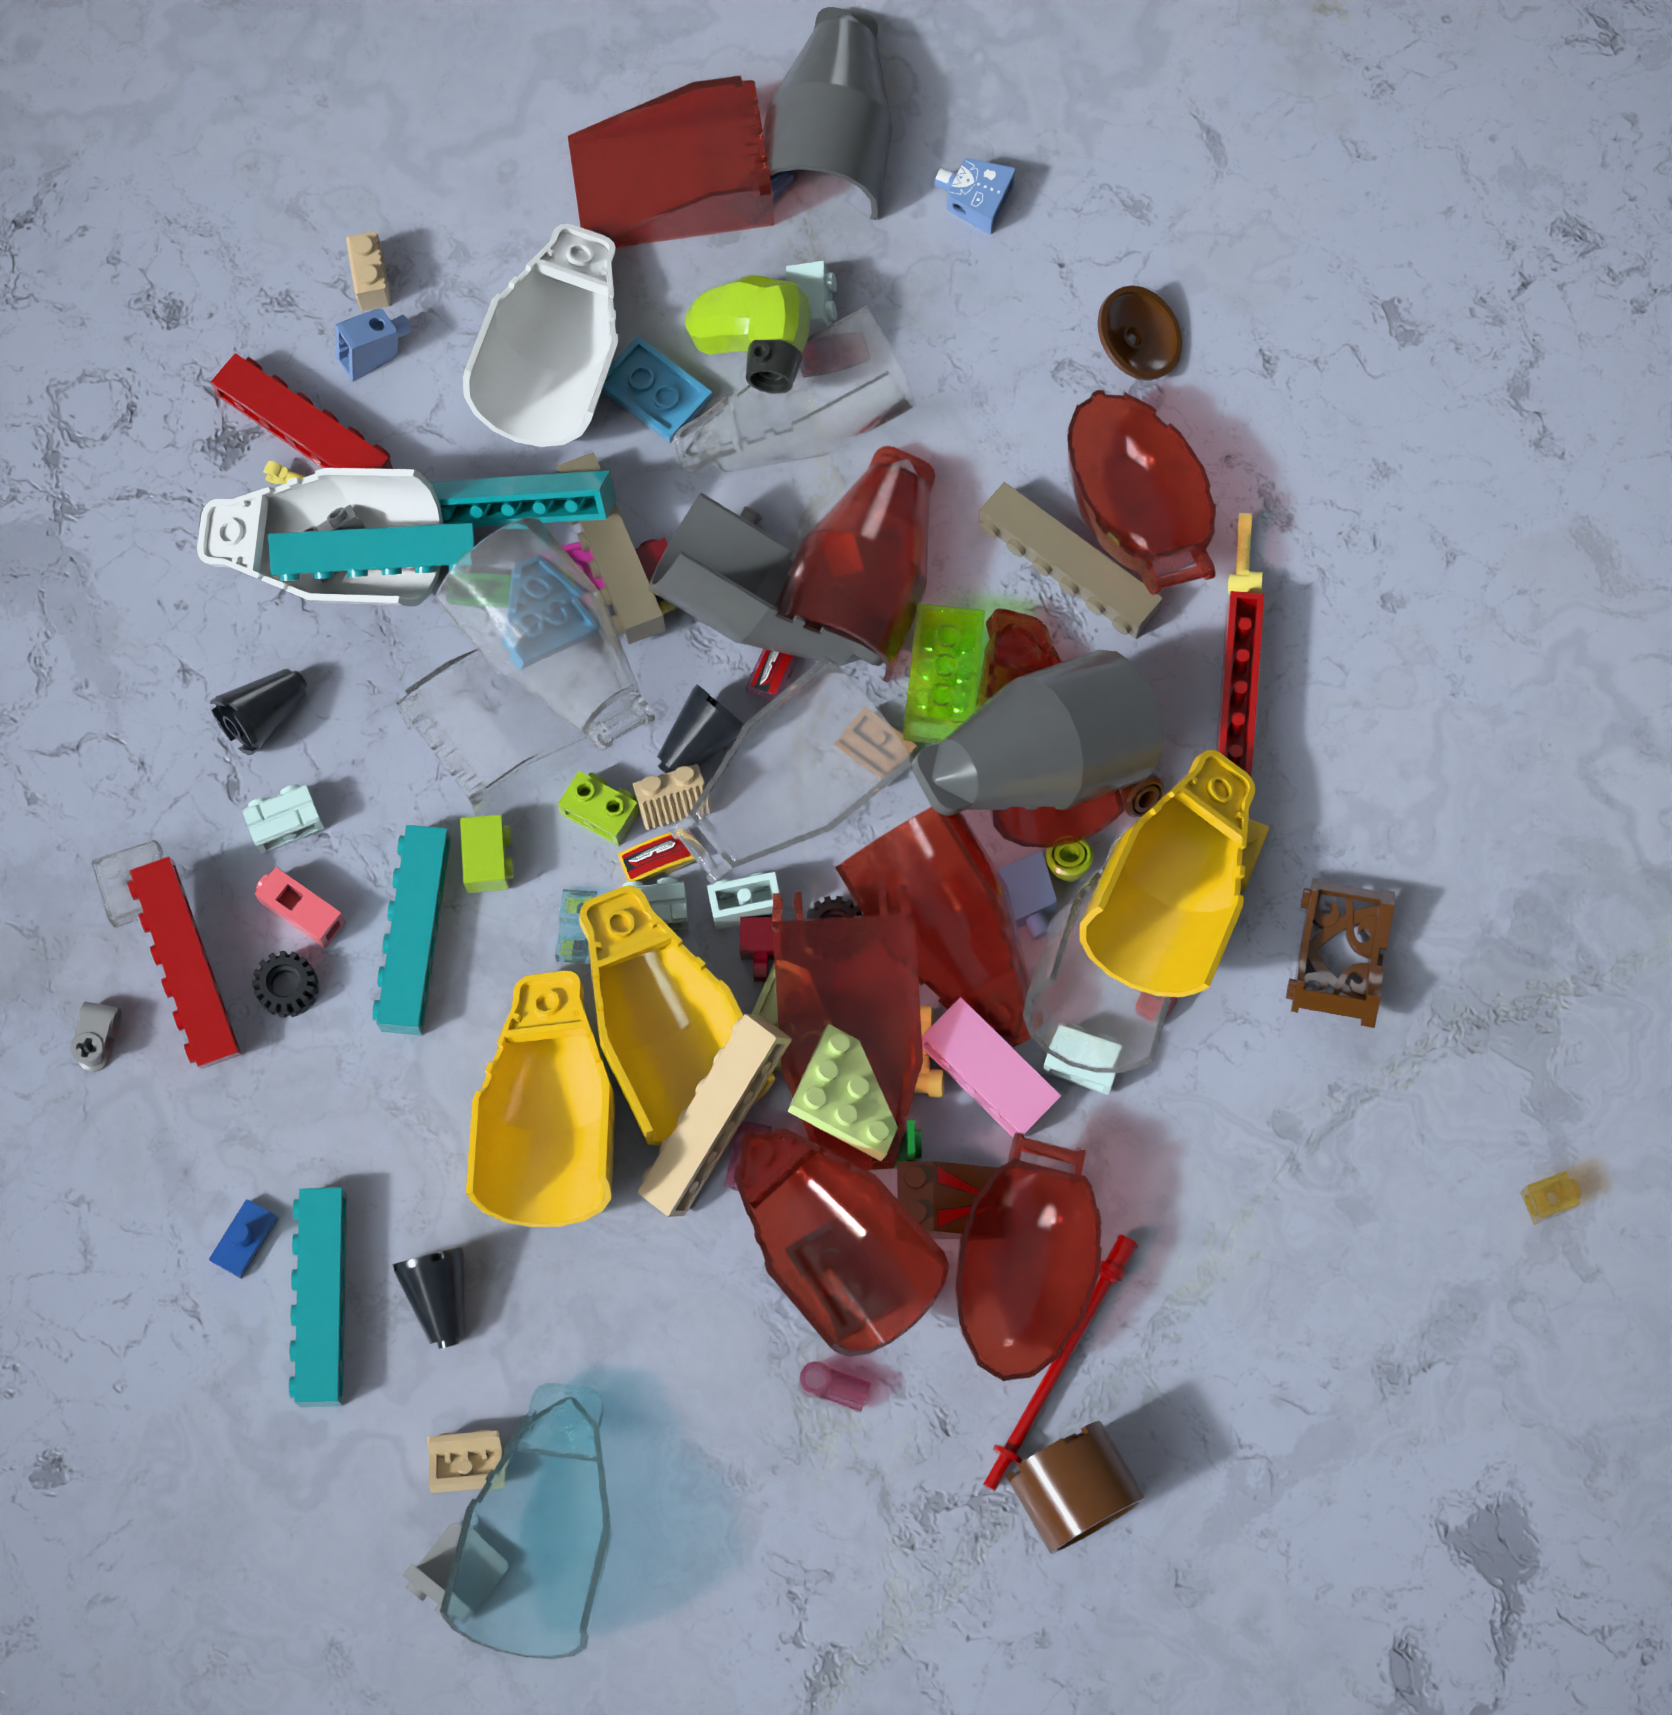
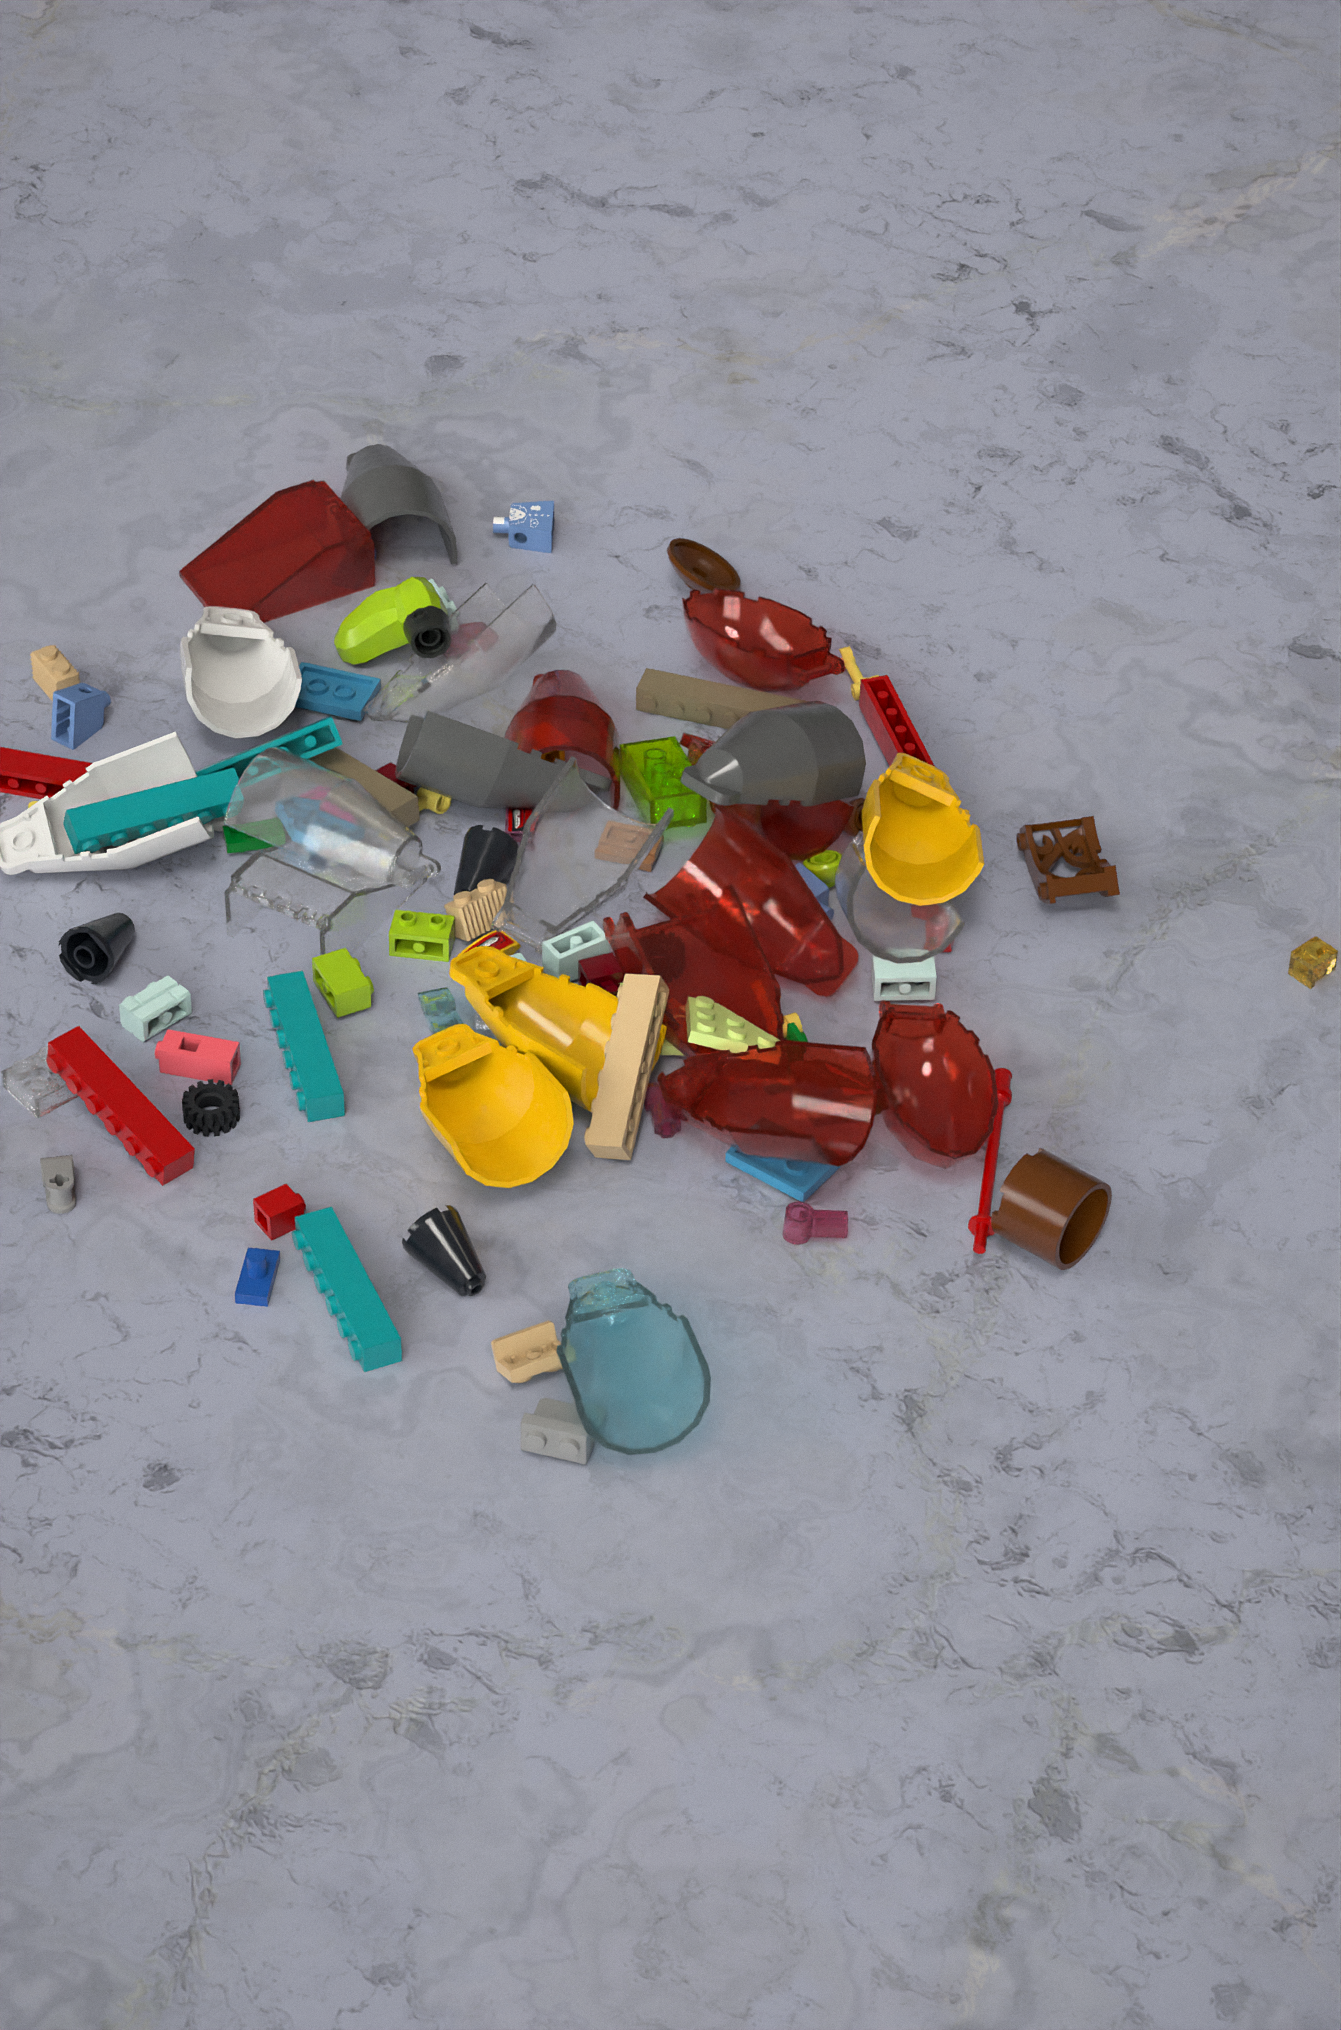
camera: 25 degrees left, 30 degrees down
bright pink brick [917,997,1061,1141] -> none
none -> red brick [253,1184,306,1241]

